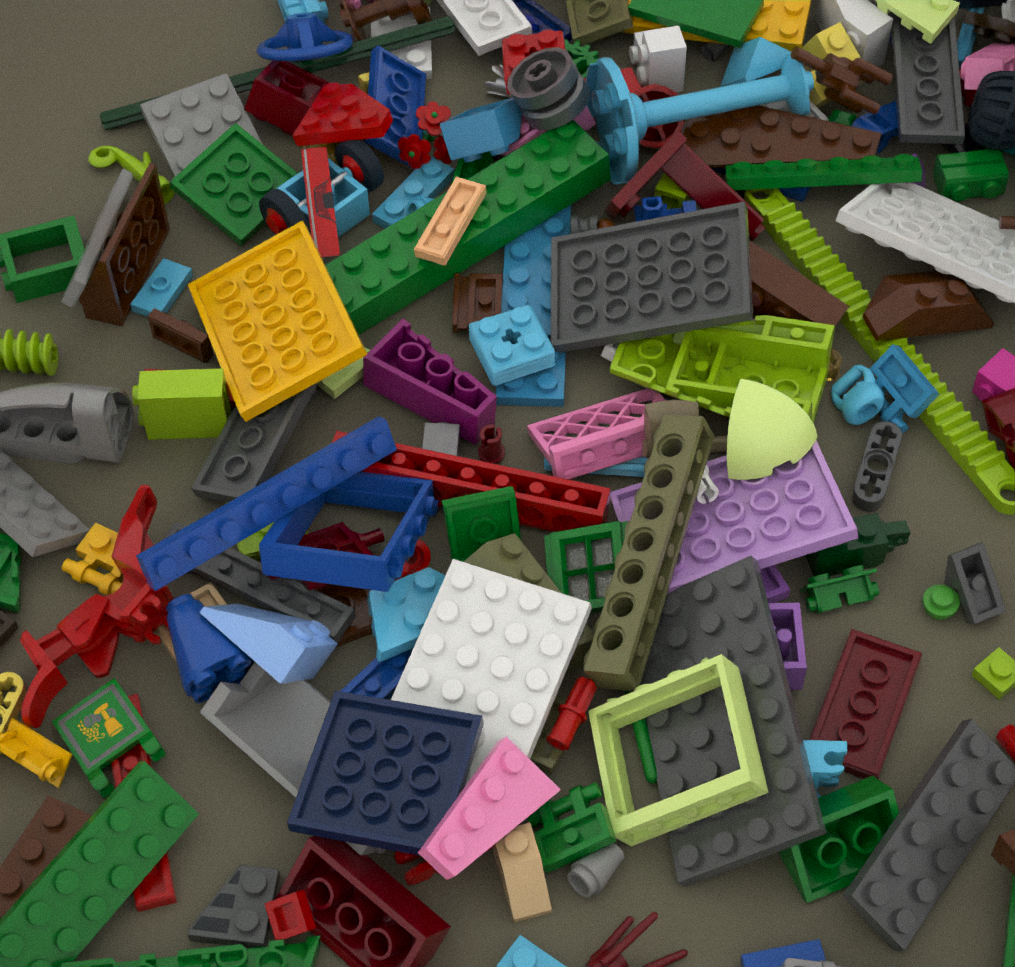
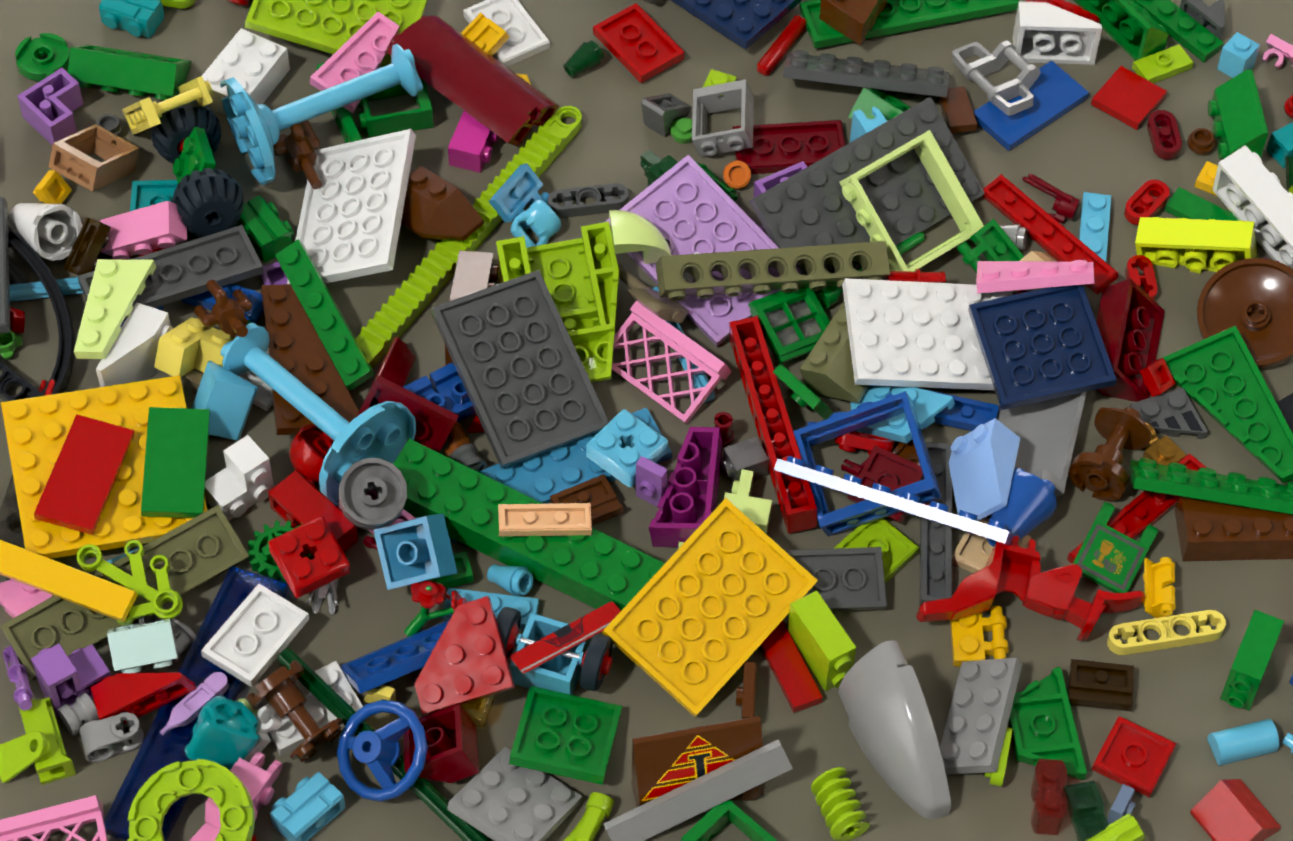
camera: 120 degrees left, 0 degrees up
none -> medium lavender plate [636,456,667,507]
none -> light grey window [692,79,754,157]
none -> orange tile [723,161,751,190]
none -> yellowish green brick [724,469,772,534]
none -> reddish brown tile [937,87,977,134]
none -> red tile [982,174,1118,295]
none -> reddish brown piece [1069,407,1152,501]
none -> pearl gold plate [1143,422,1186,466]

